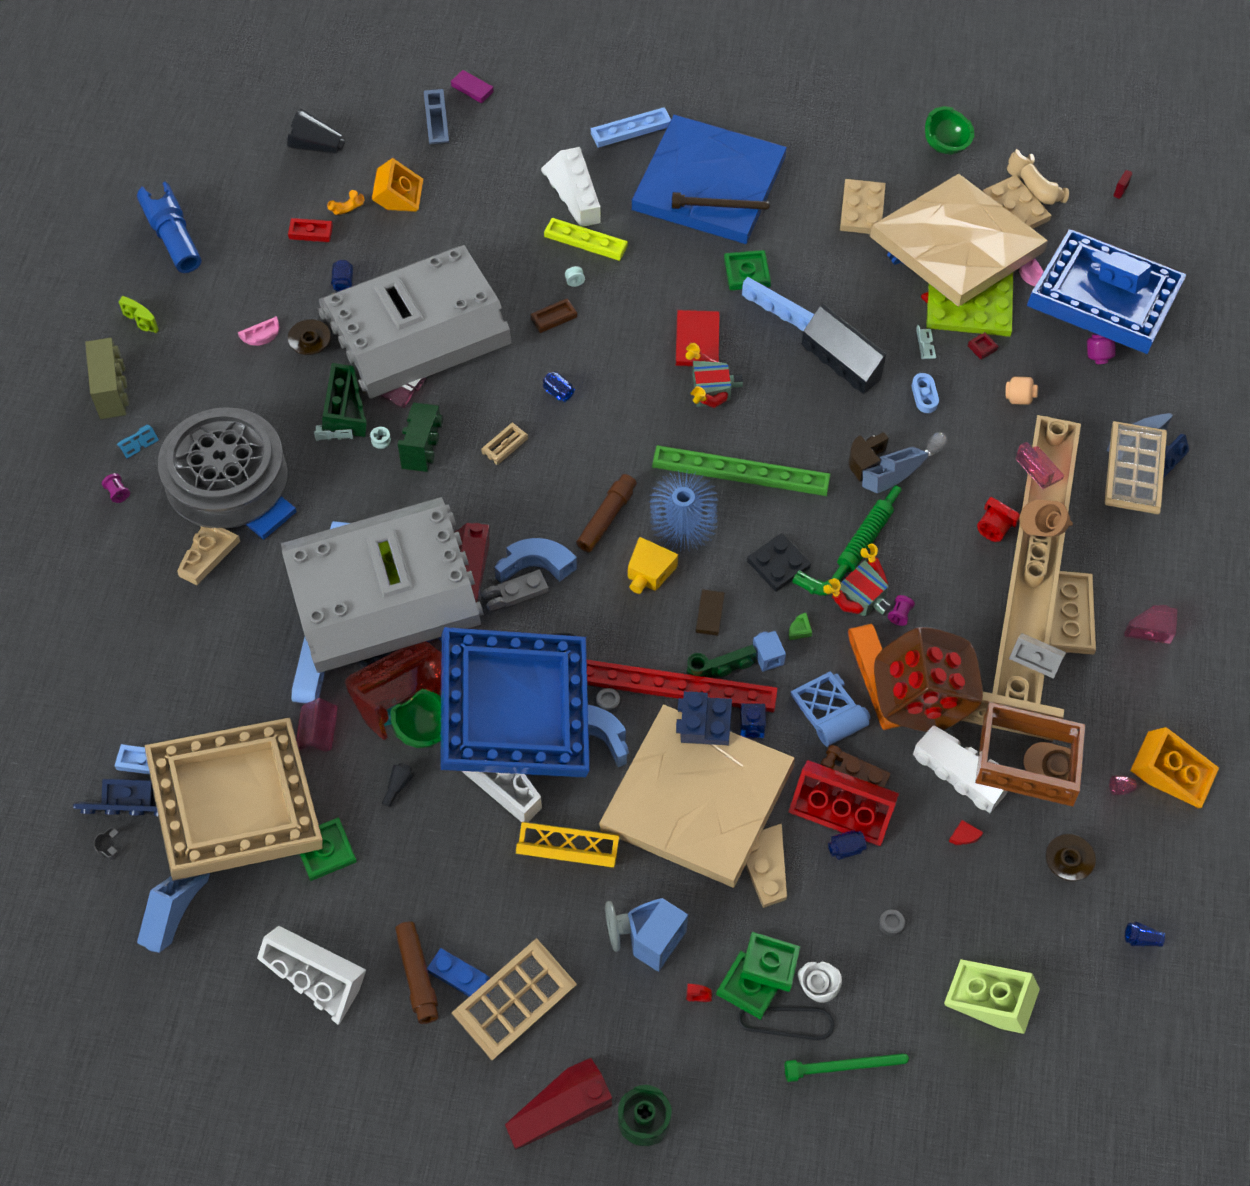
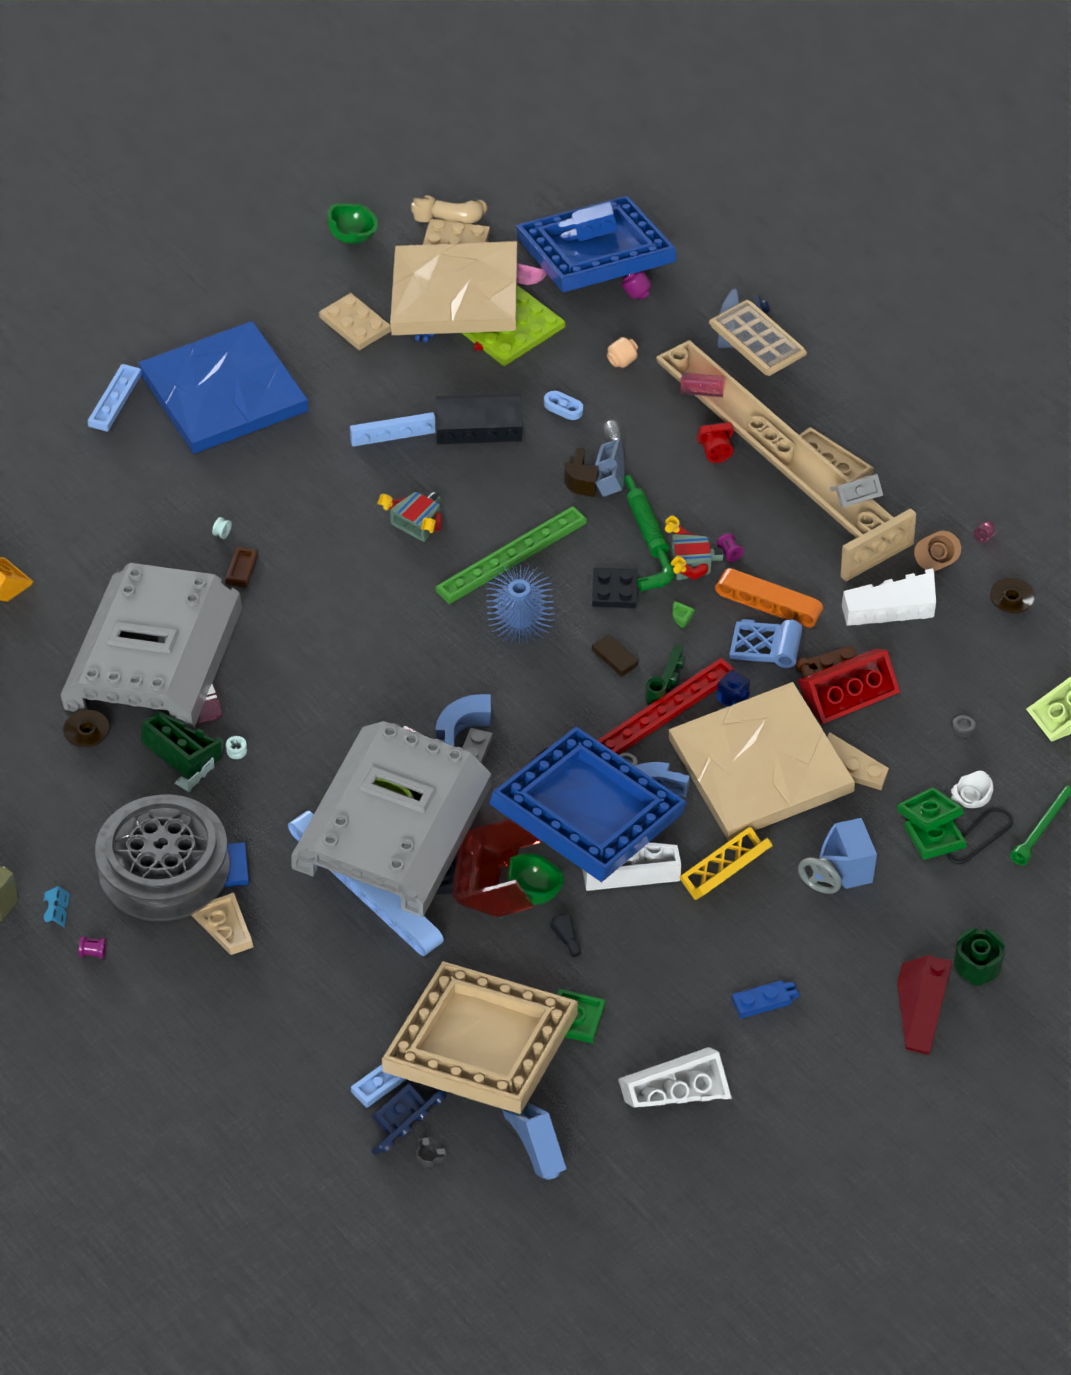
camera: 50 degrees left, 10 degrees down
bright pink tile [238,316,280,346] -> none
clear pink panel [296,698,338,752] -> none
clear blue brick [331,260,353,292] -> none
reddish brown piece [395,921,439,1024] -> none
dark green wedge [398,402,443,472] -> none
tan piece [452,938,577,1061] -> none
tan tile [481,422,528,465] -> none
white wedge [541,147,600,227] -> none
clear blue brick [543,371,575,402] -> none
neon yellow tile [544,218,628,261] -> none
reddish brown piece [576,474,637,552] -> none
yellow torso [628,537,678,594] -> none
dark brown piece [672,192,770,210] -> none
red tile [676,310,719,366] -> none
dark blue plate [676,691,732,746] -> none
red tile [686,984,712,1002] -> none
green tile [724,250,771,290] -> none
medium blue brick [753,631,786,672] -> none
clear blue brick [828,830,867,860] -> none
reddish brown piece [874,627,983,732] -> none
light aqua piece [916,325,936,359] -> none
red tile [949,820,983,845] -> none
dark red tile [967,332,998,360] -> none
dark orange window [975,702,1085,806] -> none
medium nougat piece [1020,500,1073,537] -> none
dark red tile [1113,170,1133,199] -> none
clear pink slope [1124,605,1177,644] -> none
light orange slope [1130,727,1219,808] -> none

